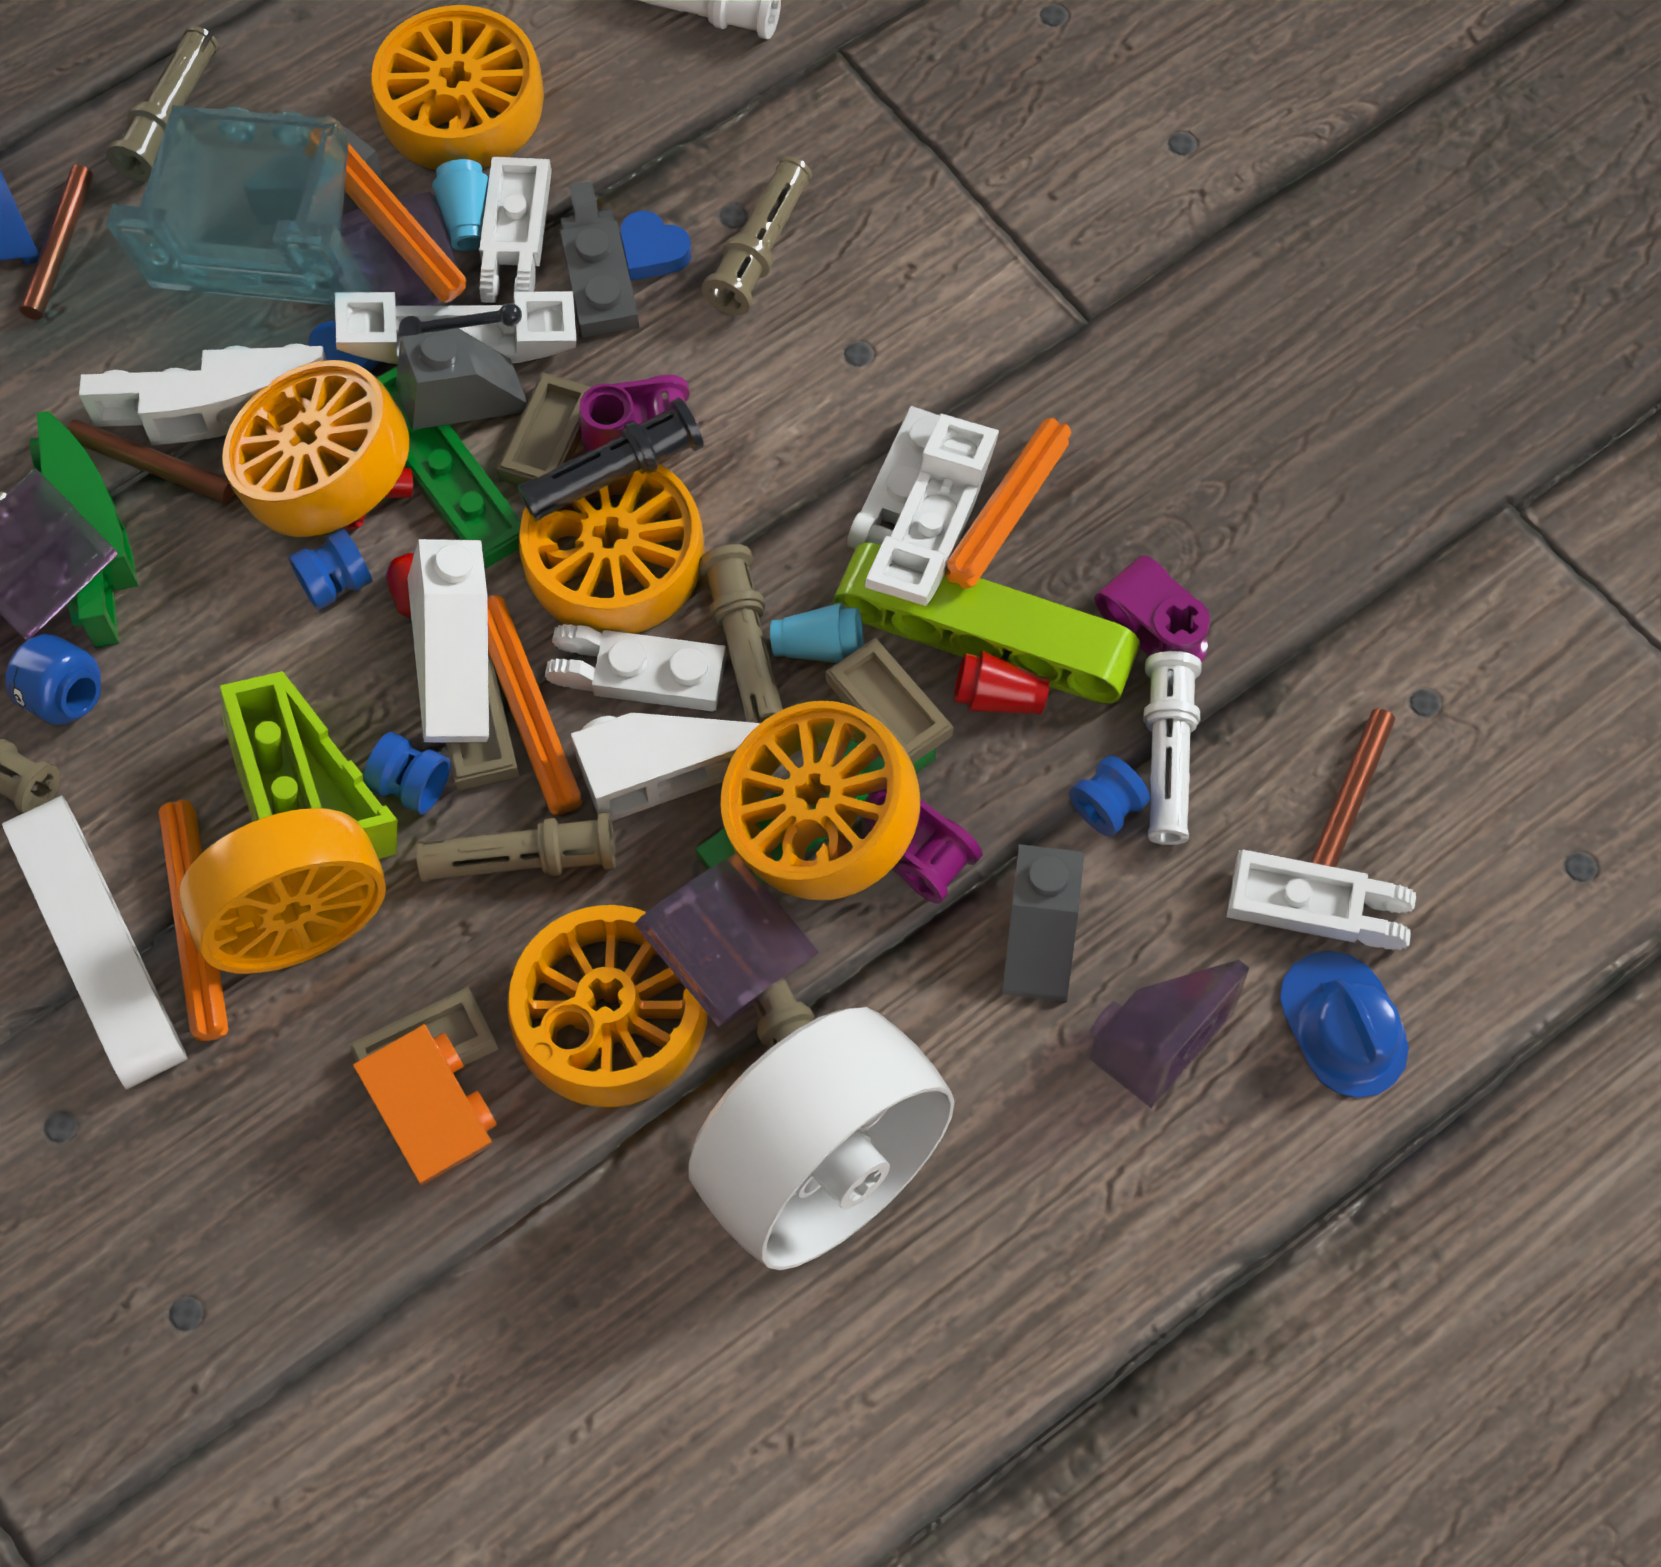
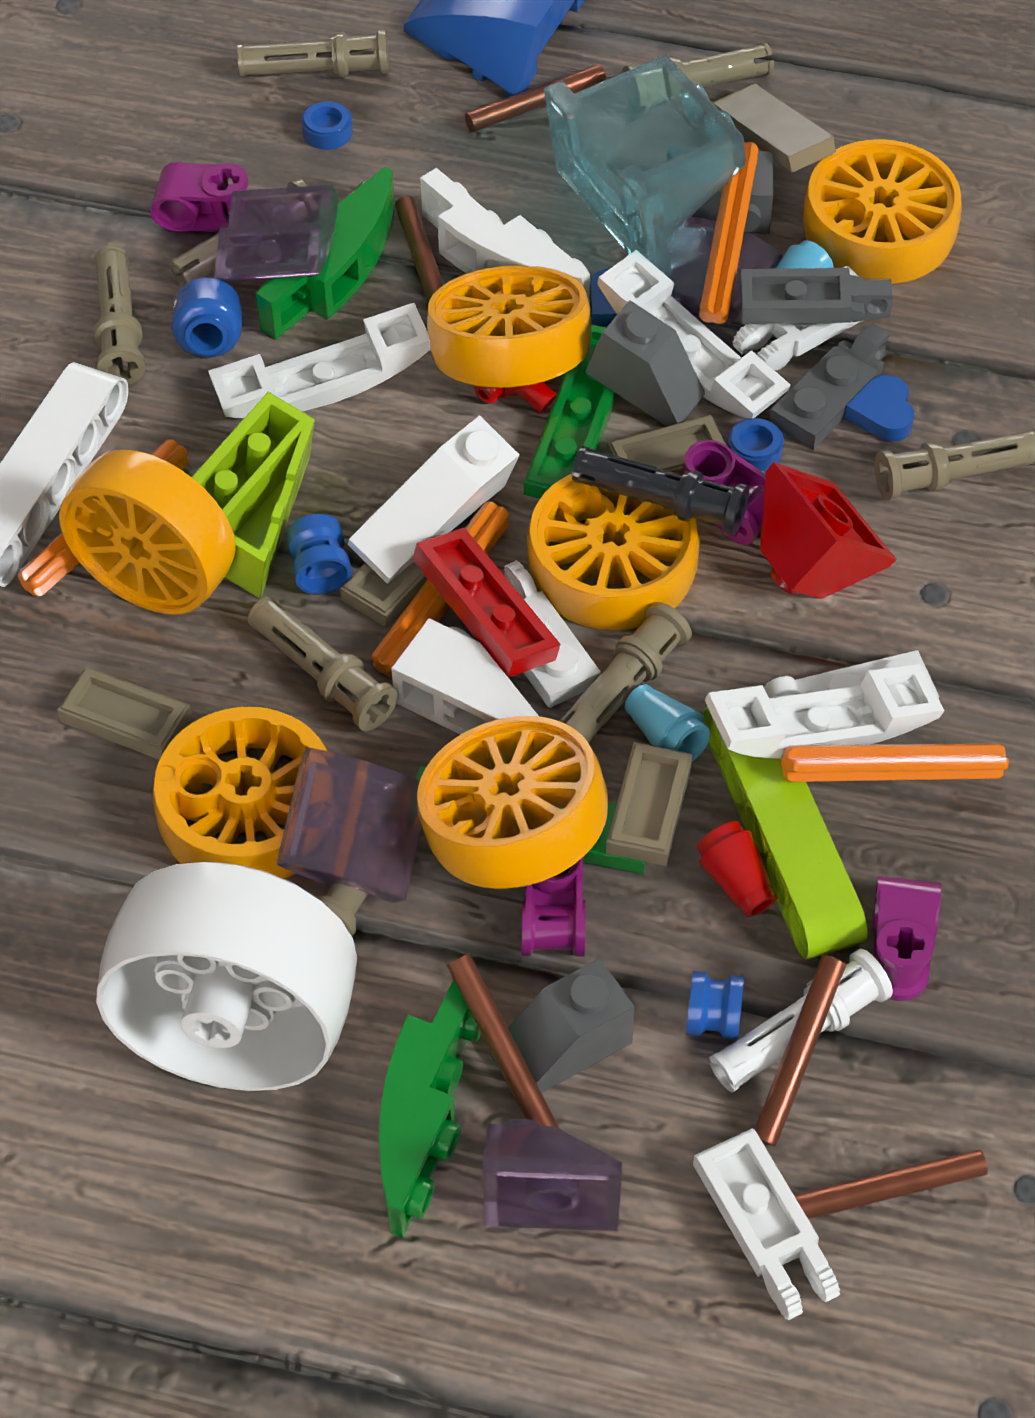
camera: 50 degrees right, 10 degrees down
blue wheel [288,528,373,611] -> none
orange brick [353,1024,497,1186] -> none
black hinge [399,303,522,337] -> none
blue piece [1280,951,1409,1098] -> none
none -> white slope [208,303,430,418]
none -> green slope [378,980,481,1238]
none -> red plate [412,528,561,678]
none -> copper bar [446,954,560,1141]
none -> dark tan tile [712,83,836,172]
none -> blue tile [727,418,784,472]
none -> dark grey hinge [740,268,892,324]
none -> copper bar [755,955,847,1147]
none -> red slope [760,462,897,599]

